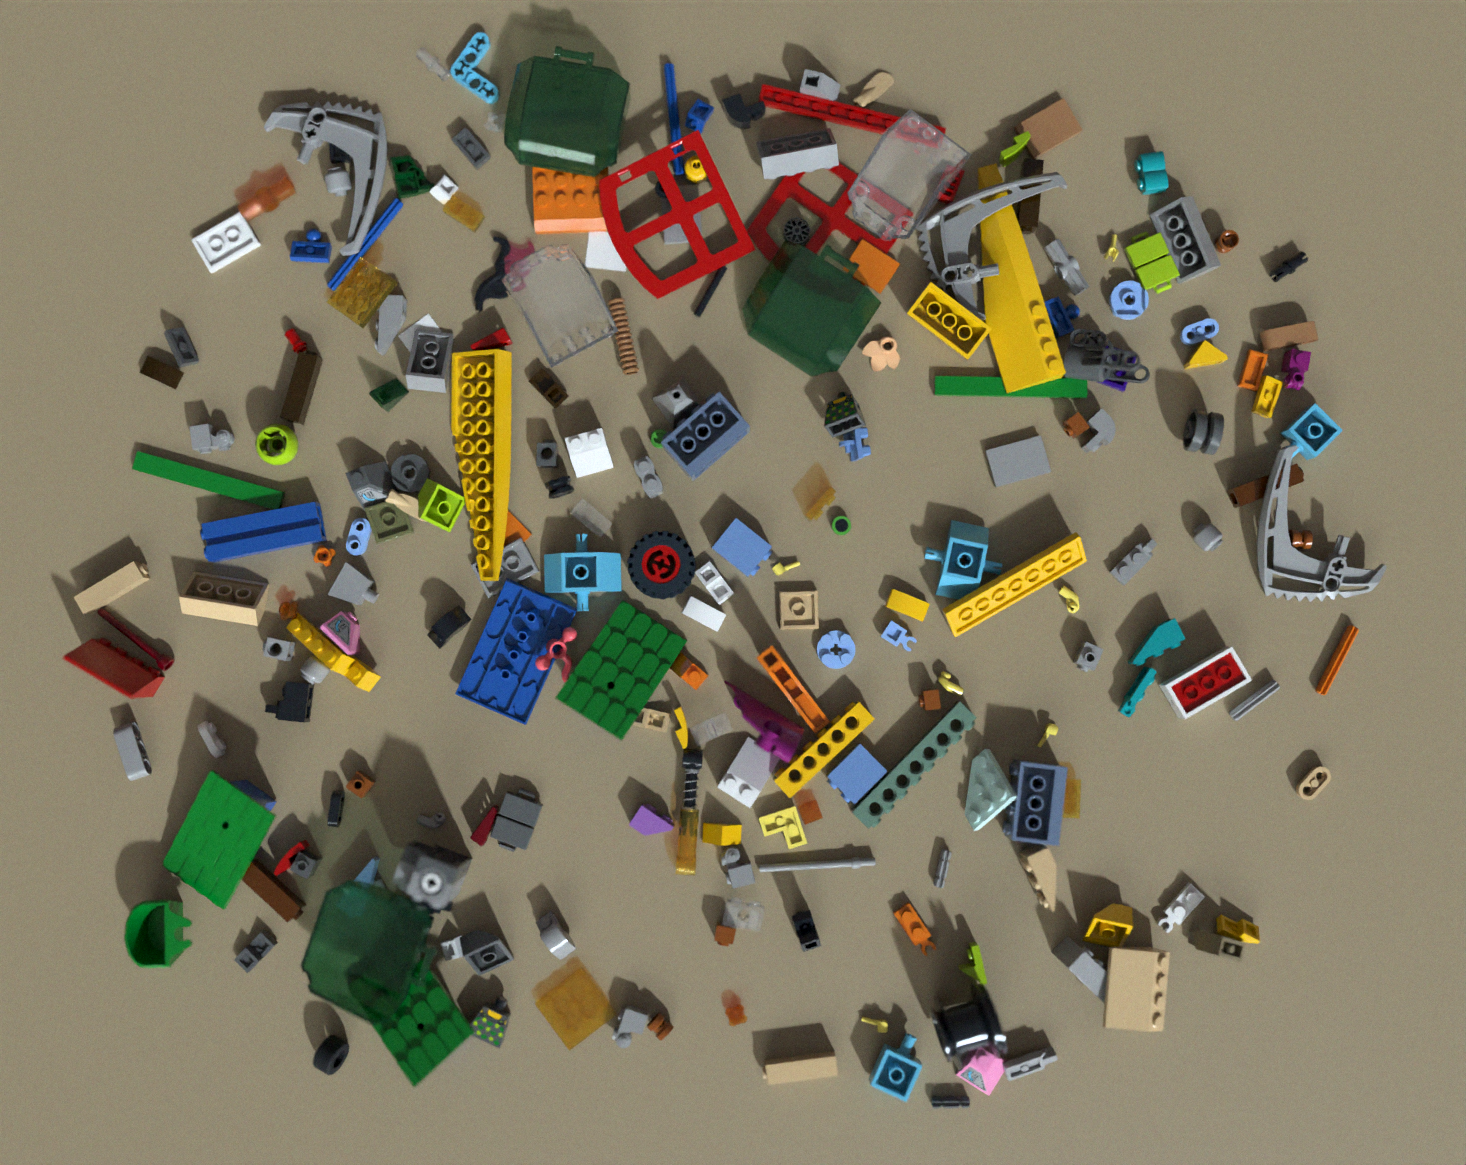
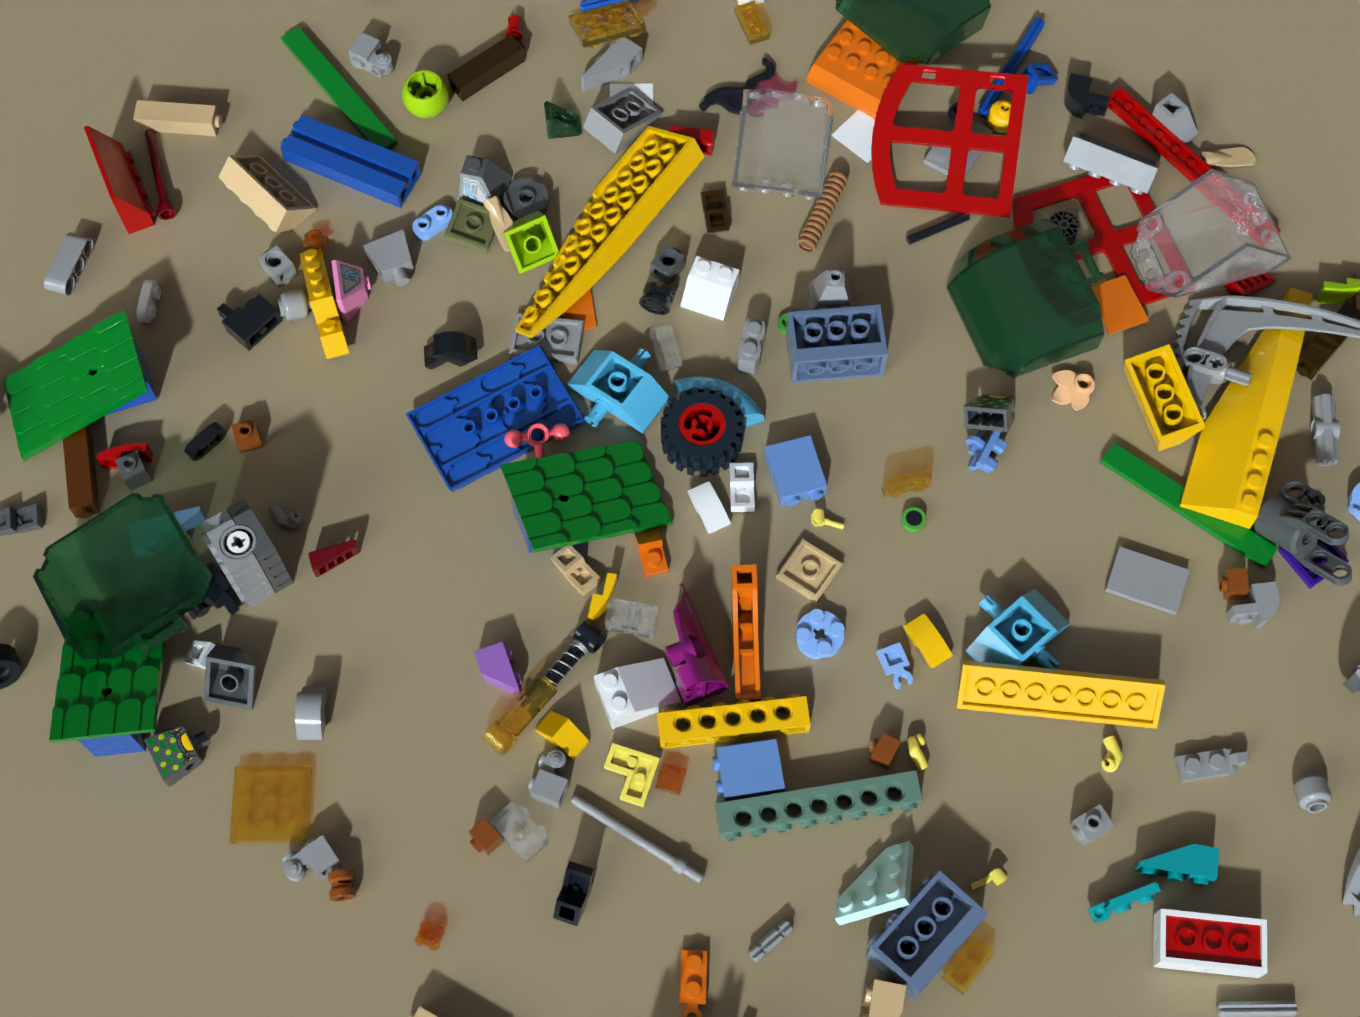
camera: 35 degrees right, 20 degrees down
orange plate [313,545,336,567] -> none
dark grey piece [490,788,543,852] -> none
blue plate [1044,296,1080,339] -> none
none -> medium azure brick [674,376,765,427]

